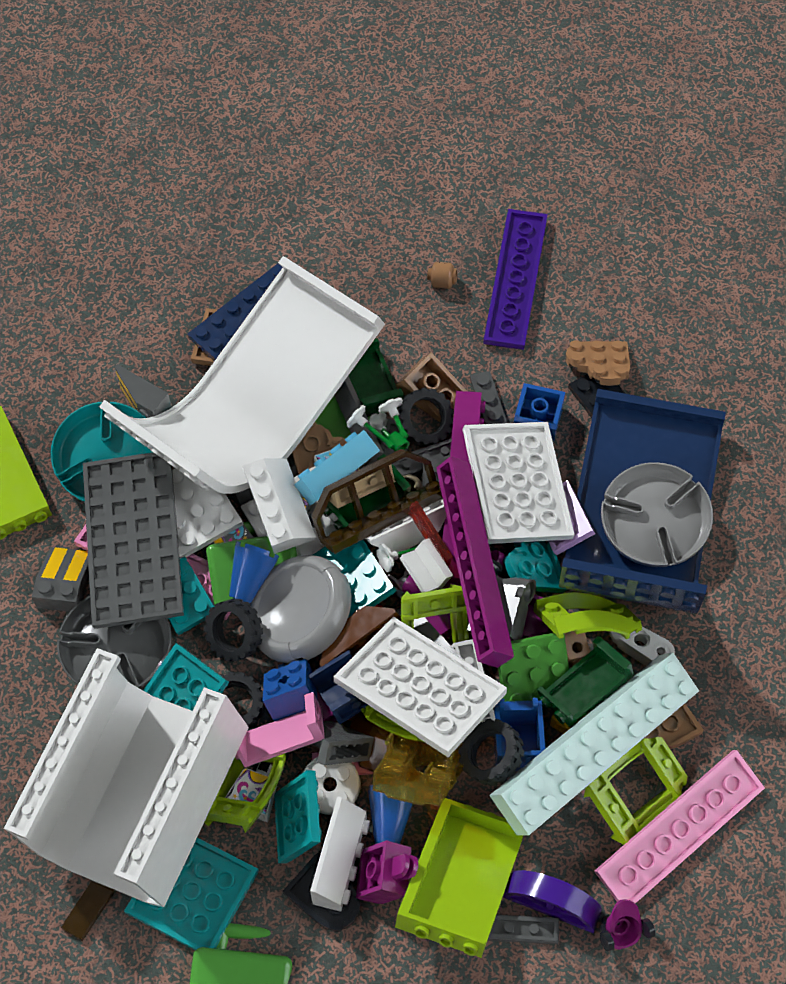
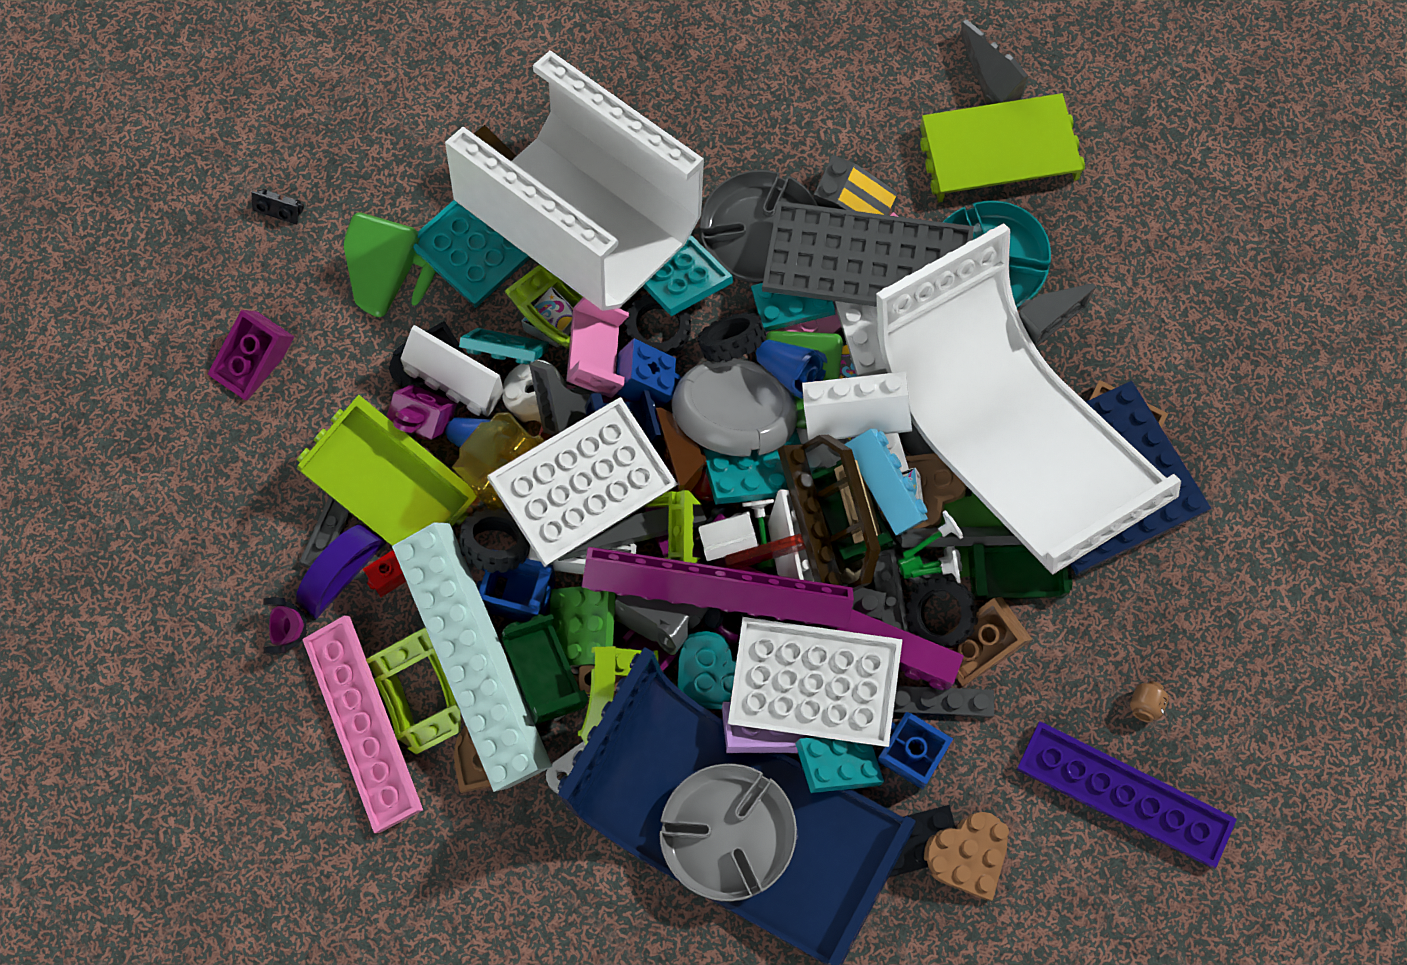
camera: 105 degrees right, 10 degrees up
none -> red head [363,550,407,597]
none -> teal plate [795,737,884,793]

